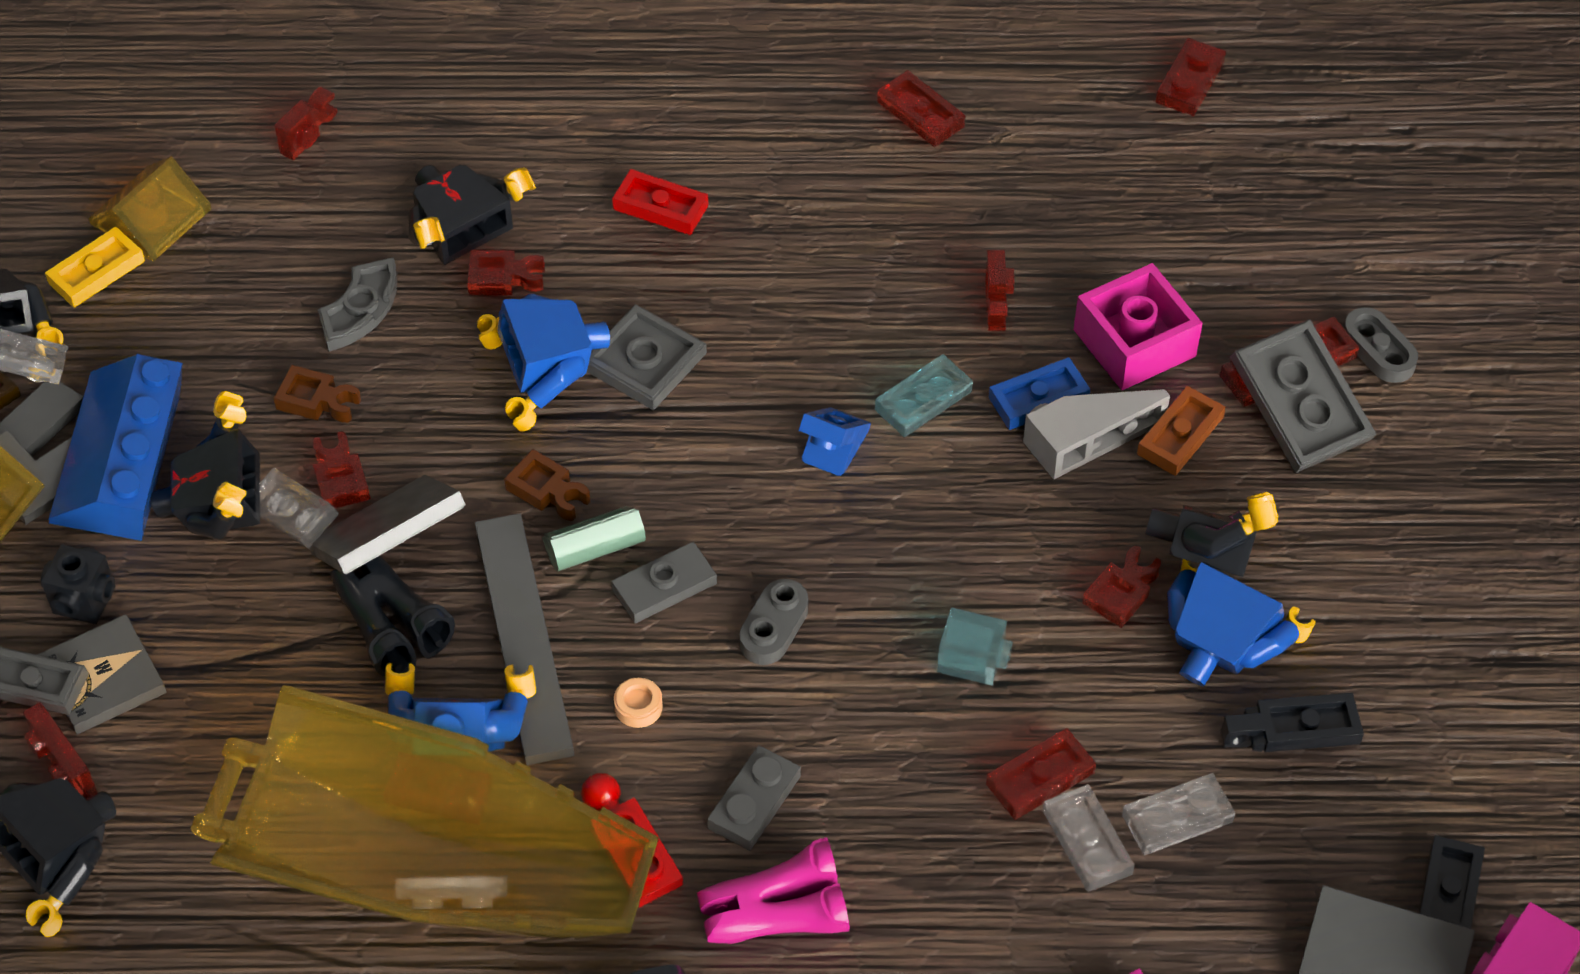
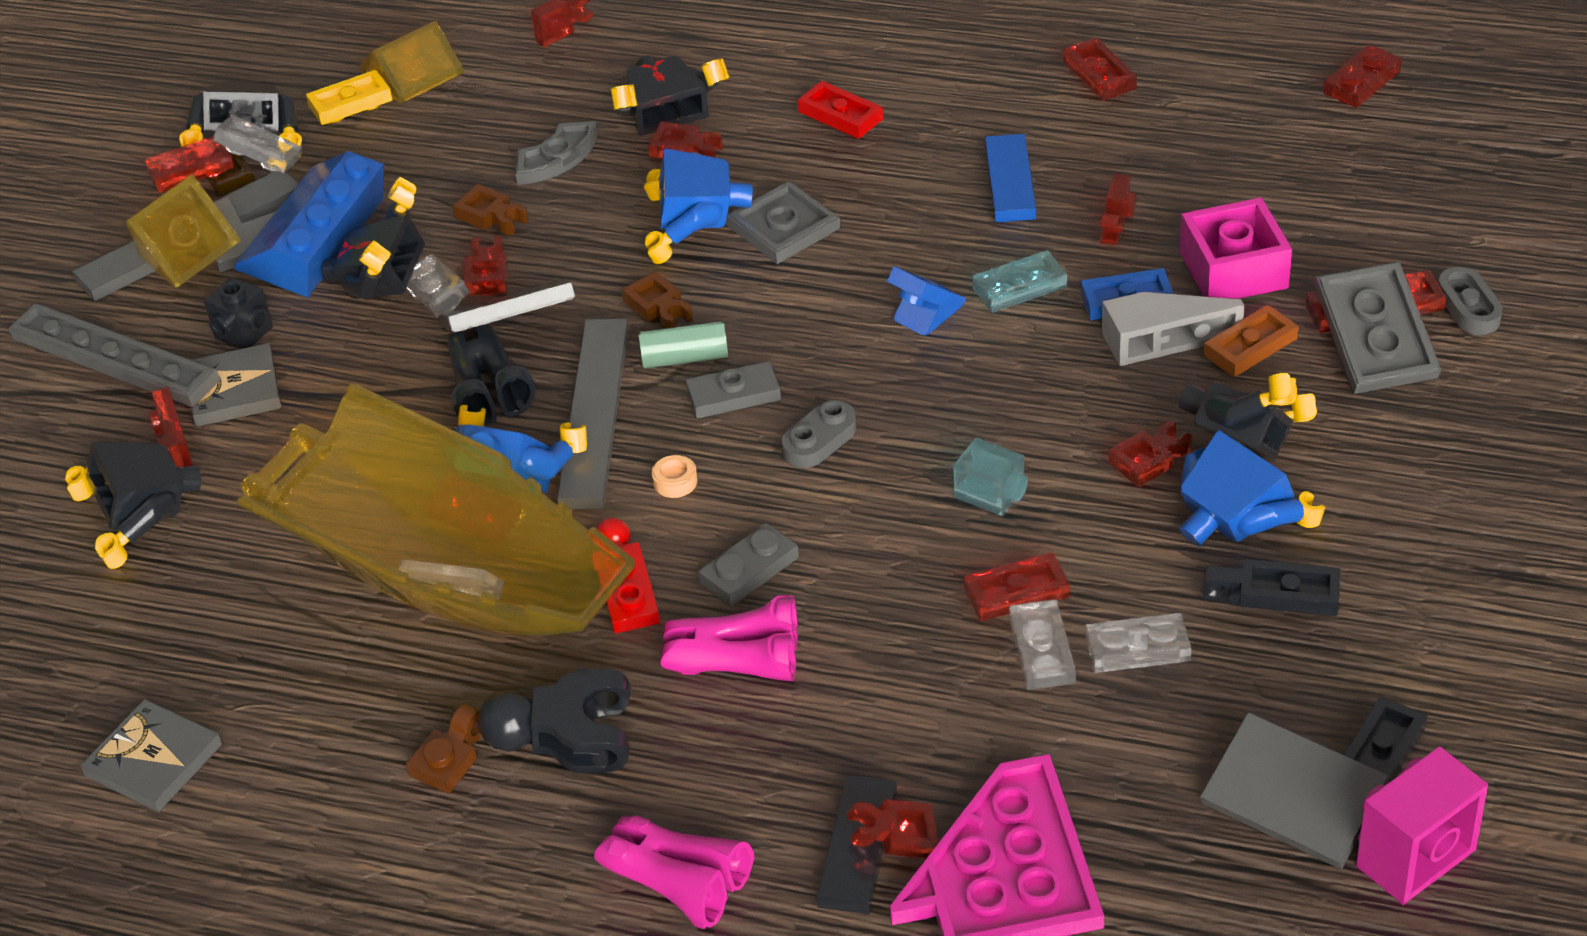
camera: 20 degrees right, 10 degrees down
none -> blue tile [985,134,1036,222]

